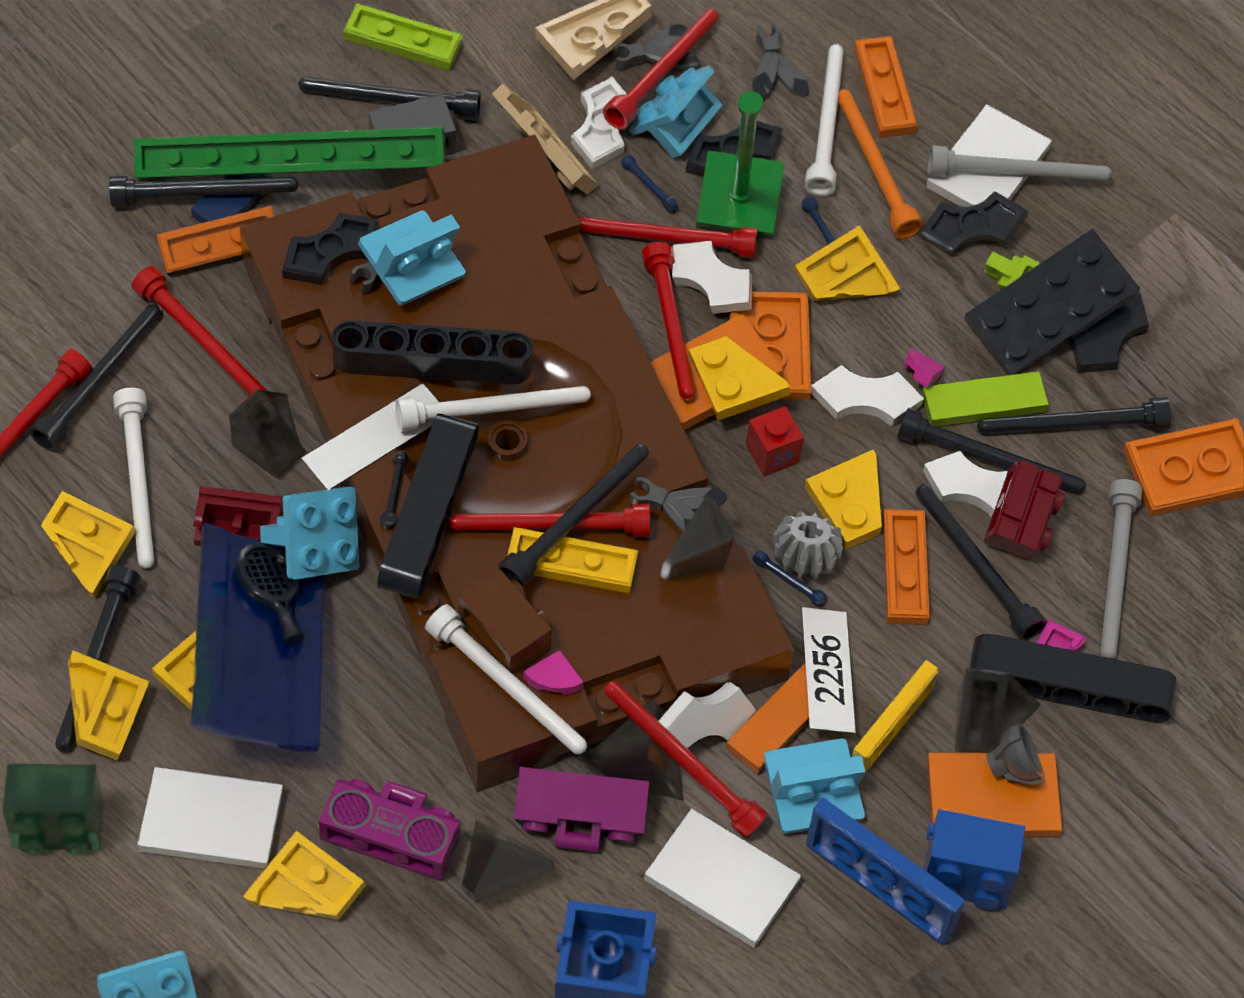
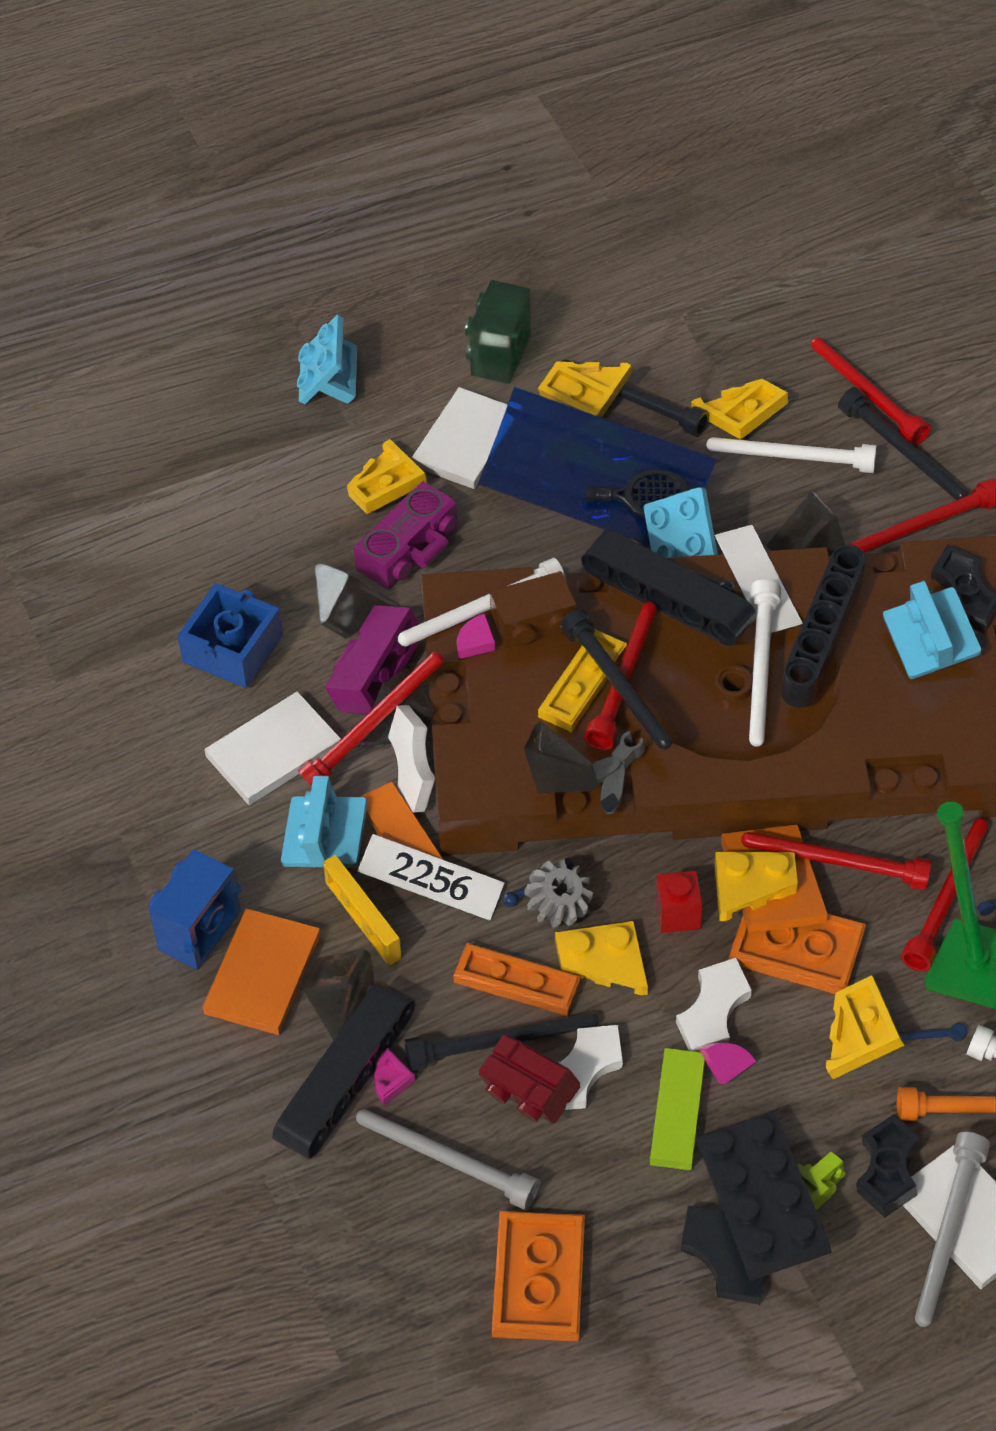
camera: 115 degrees right, 5 degrees down
dark red hinge [193,486,284,551] -> none
white tile [672,241,752,314] -> none
blue tile [806,797,965,946] -> none
black piece [897,408,1086,494] -> none
black piece [977,397,1171,435] -> none
dark grey piece [986,722,1044,785] -> none

